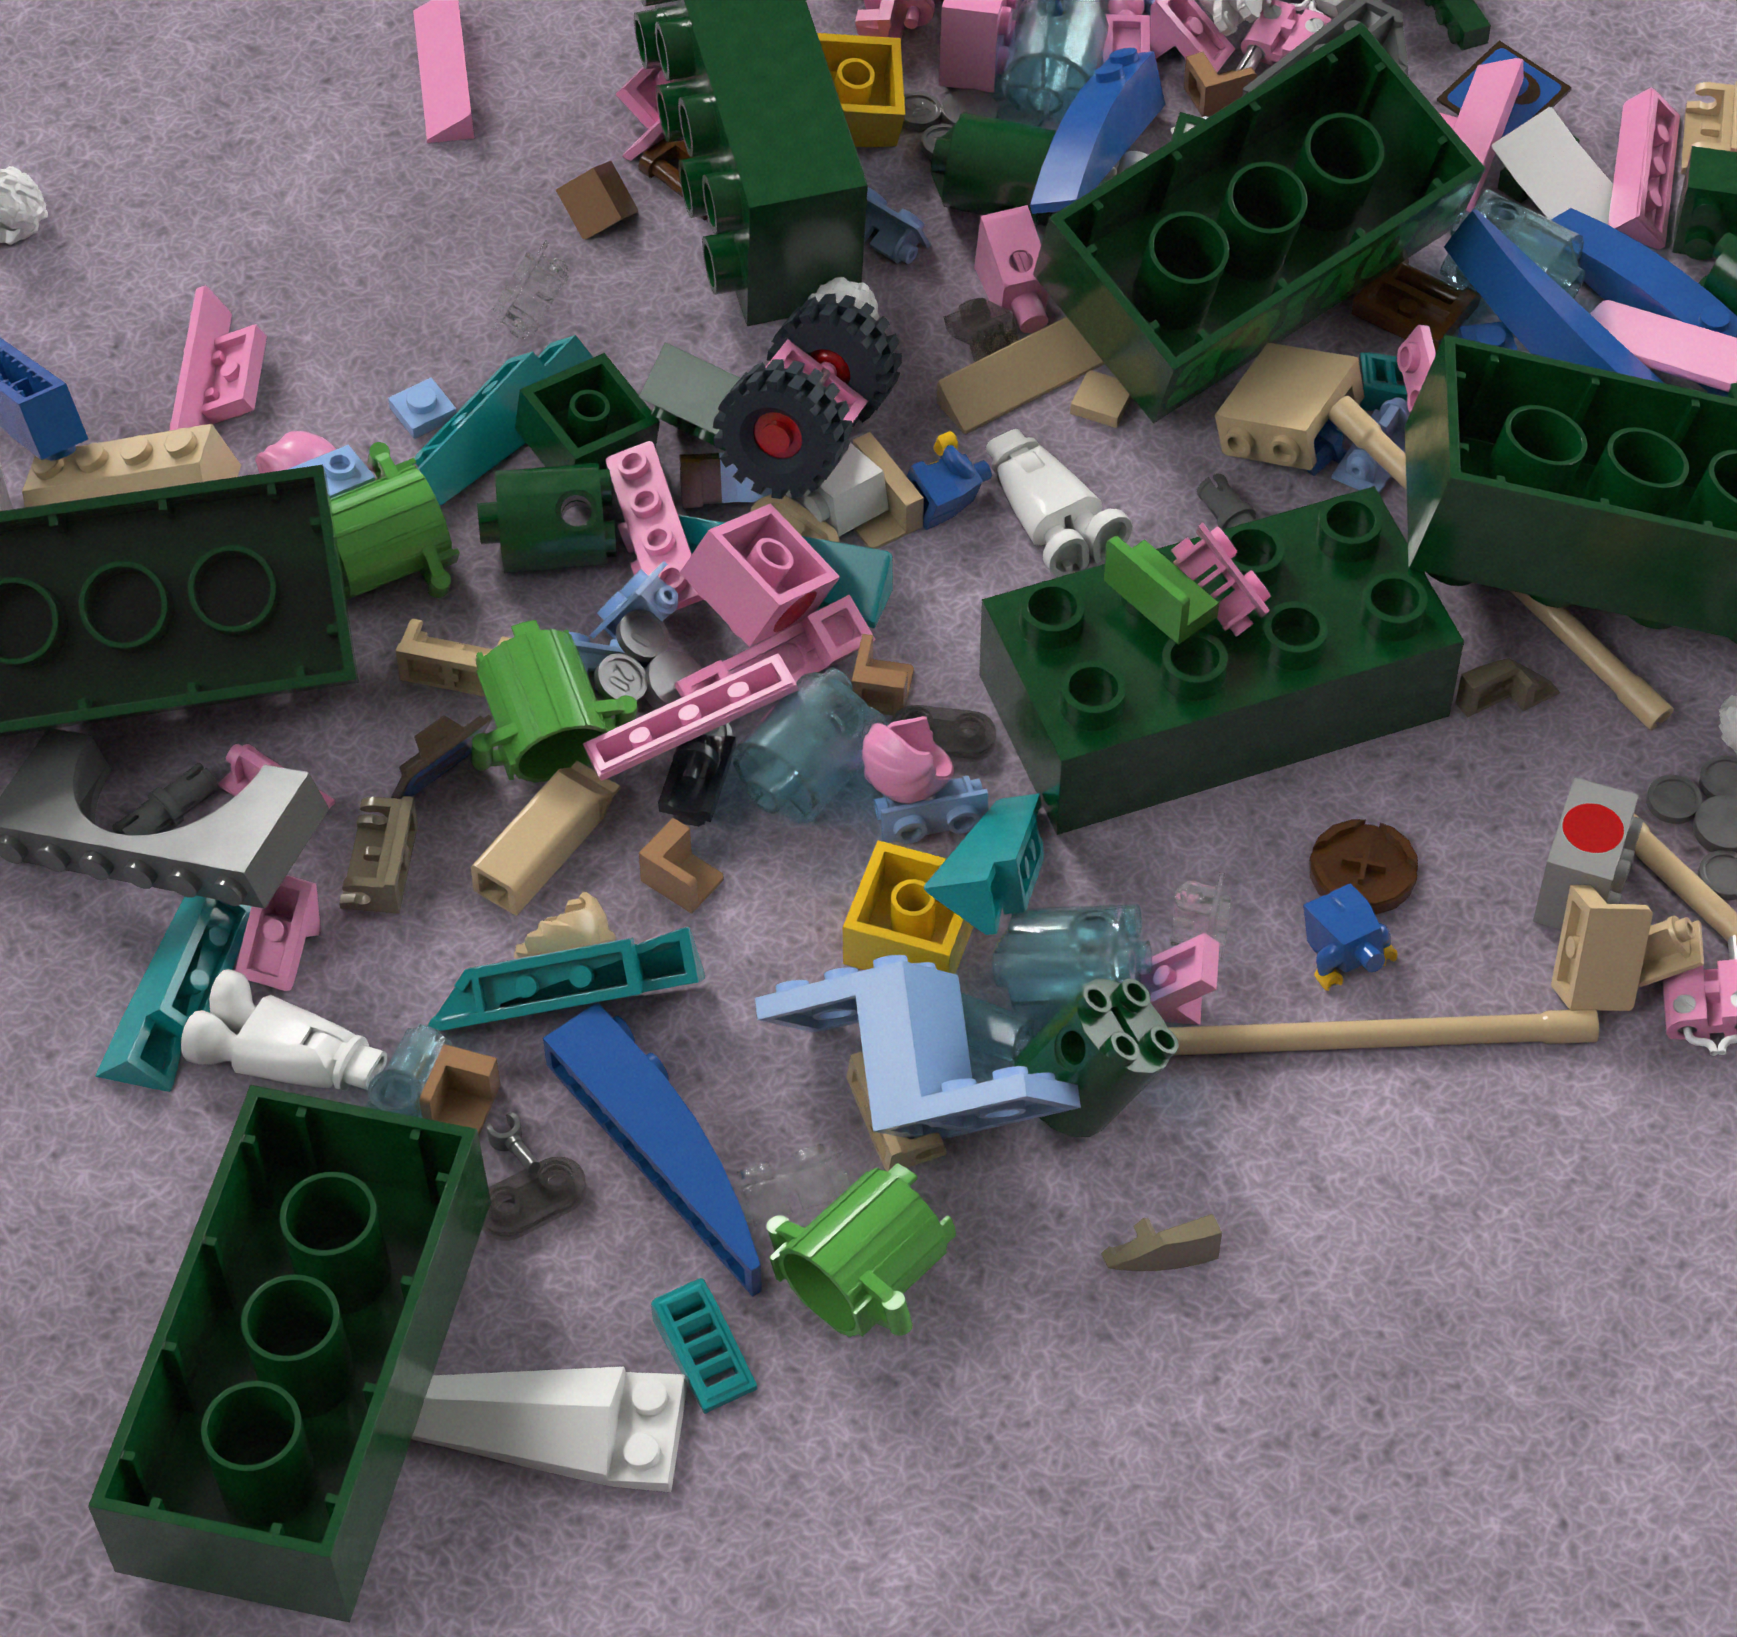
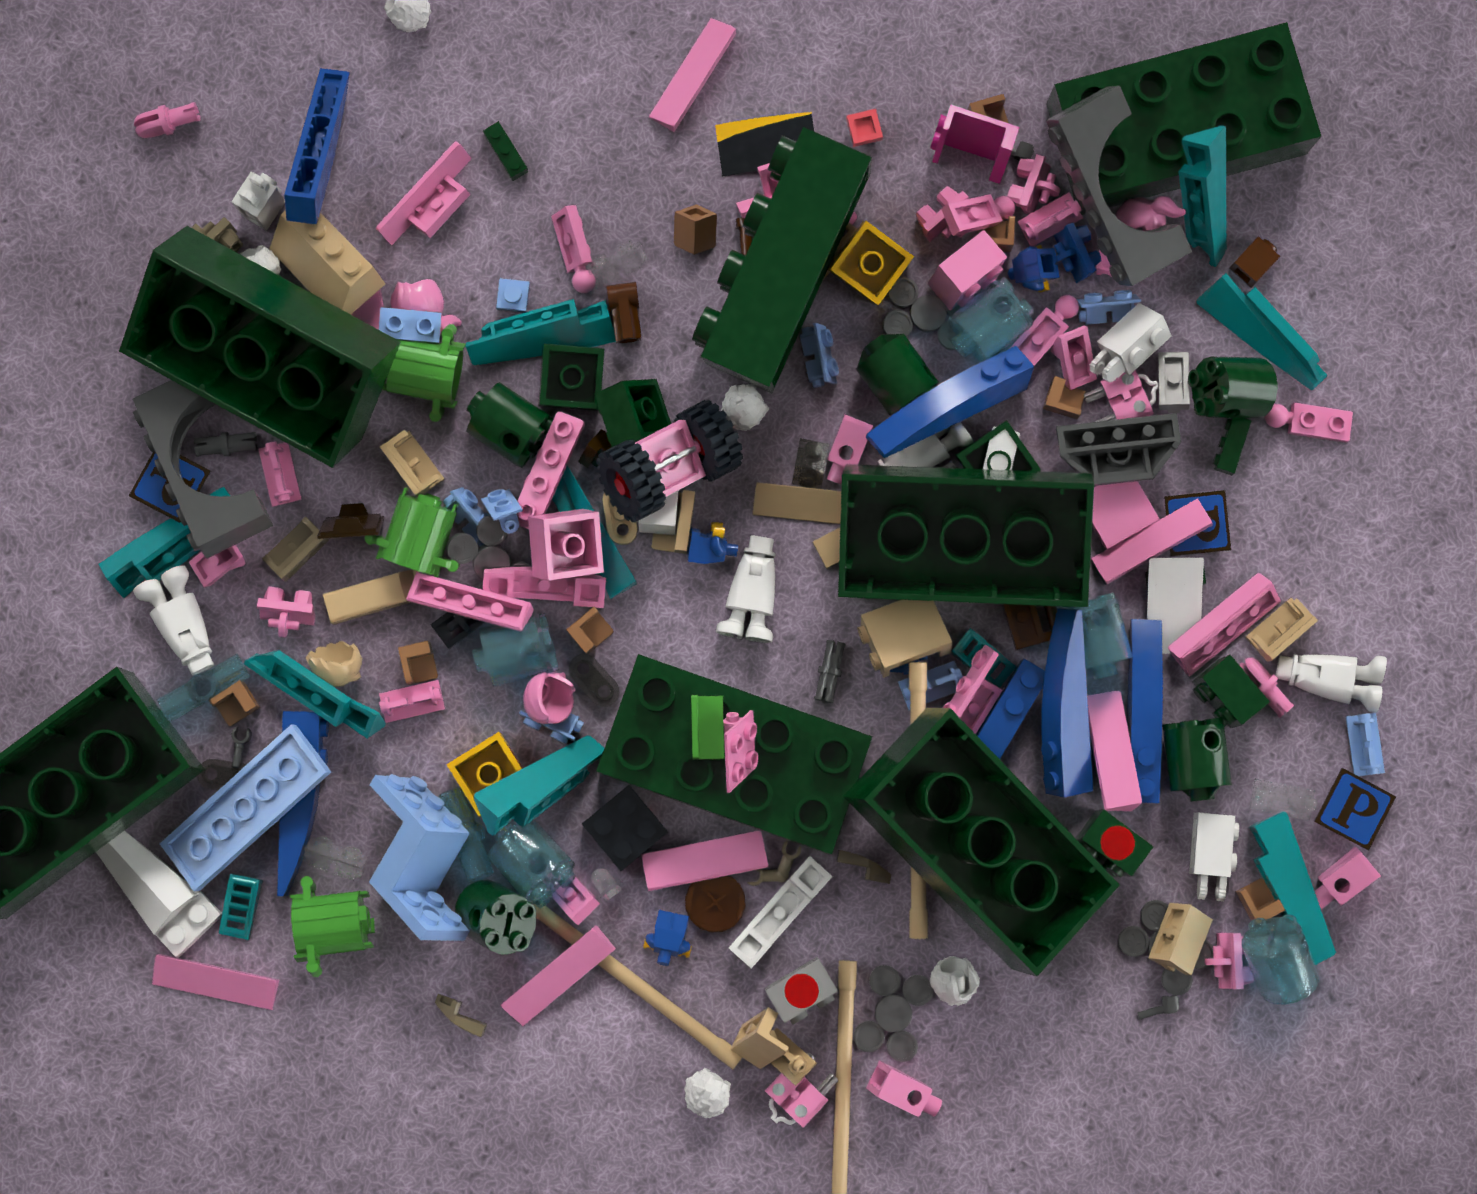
camera: 35 degrees right, 30 degrees up
none -> blue piece [129,451,211,523]
none -> bright pink slope [152,954,279,1010]
none -> light blue plate [160,724,331,891]
none -> bright pink hips [257,586,315,638]
none -> bright pink hinge [379,680,445,723]
none -> dark green piece [483,121,528,181]
none -> bright pink slope [500,925,616,1026]
none -> bright pink plate [551,205,596,293]
none -> black brick [582,785,669,871]
none -> reddish brown piece [606,282,641,344]
none -> bright pink slope [641,831,768,891]
none -> white piece [684,1068,731,1118]
none -> black sticker [715,112,814,177]
none -> white slope [728,856,833,969]
none -> dark tan arm [748,840,801,886]

